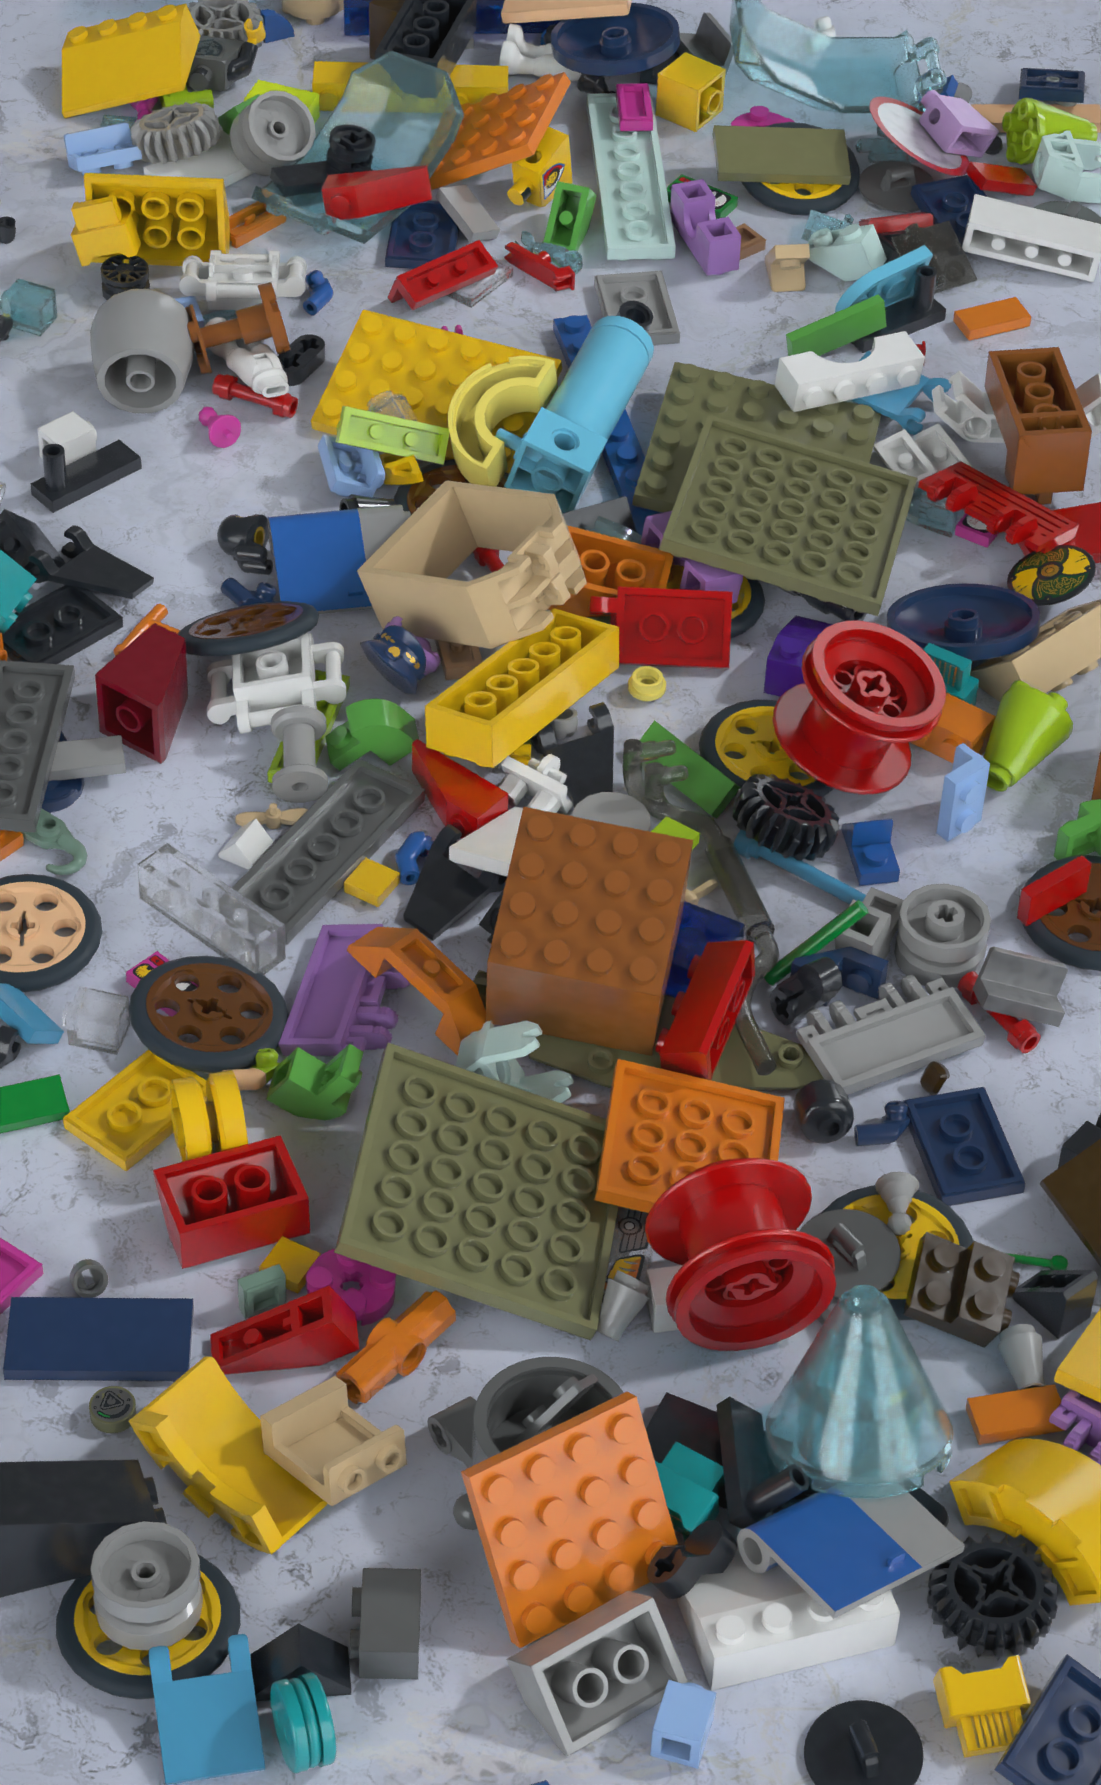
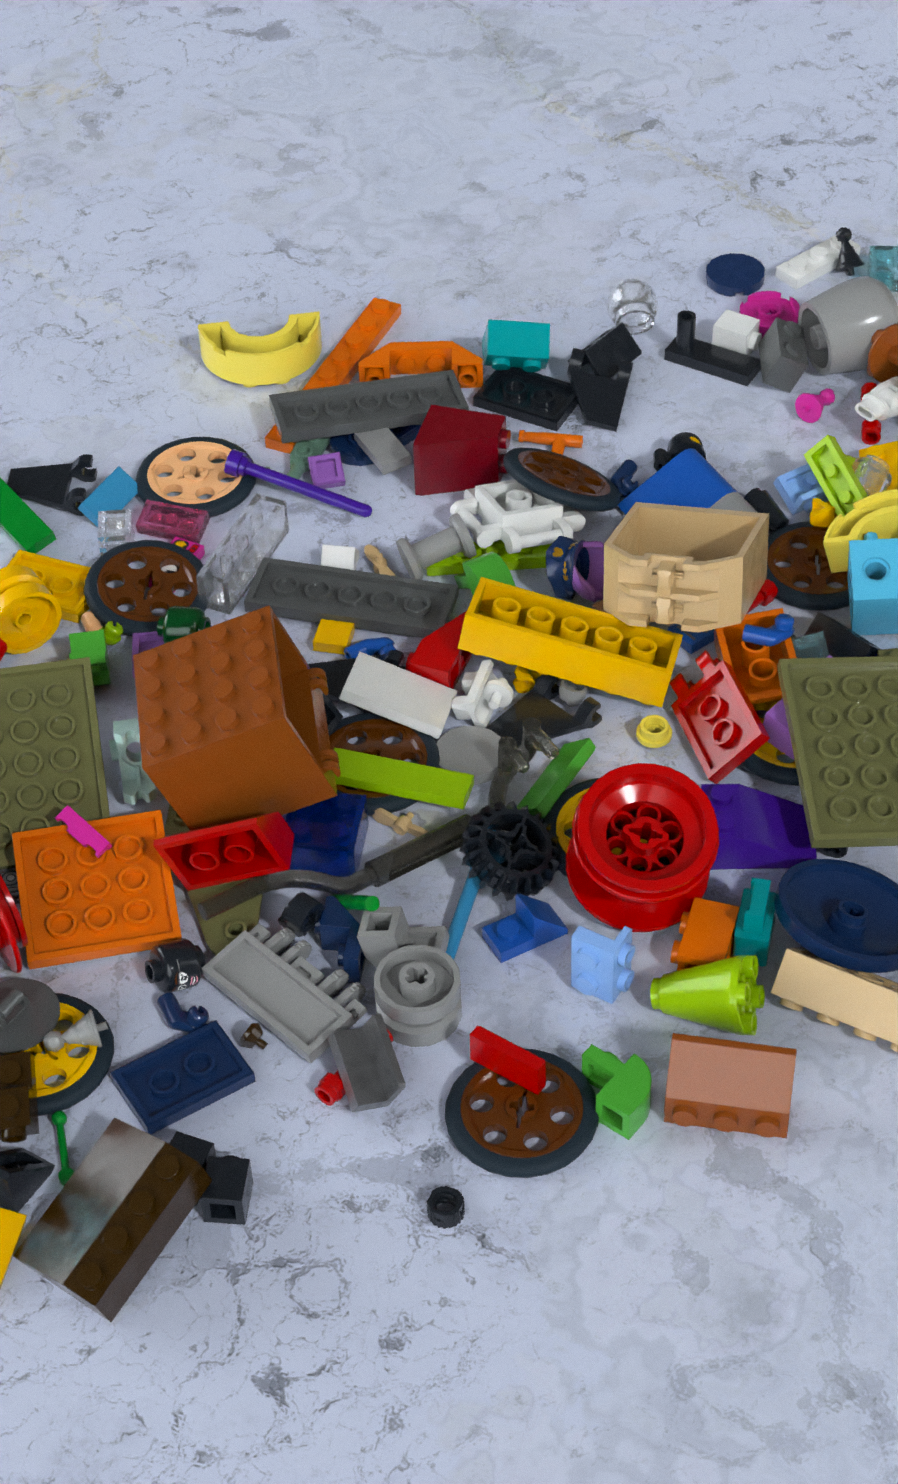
camera: 75 degrees right, 0 degrees up
none -> dark pink piece [55,805,112,858]
none -> clear pink plate [136,500,210,544]
none -> dark green head [157,605,211,644]
none -> dark purple piece [224,449,372,518]
none -> medium lavender tile [308,452,346,489]
none -> dark pink plate [739,291,800,338]
none -> blue arm [742,614,795,647]
none -> dark grey piece [758,317,808,393]

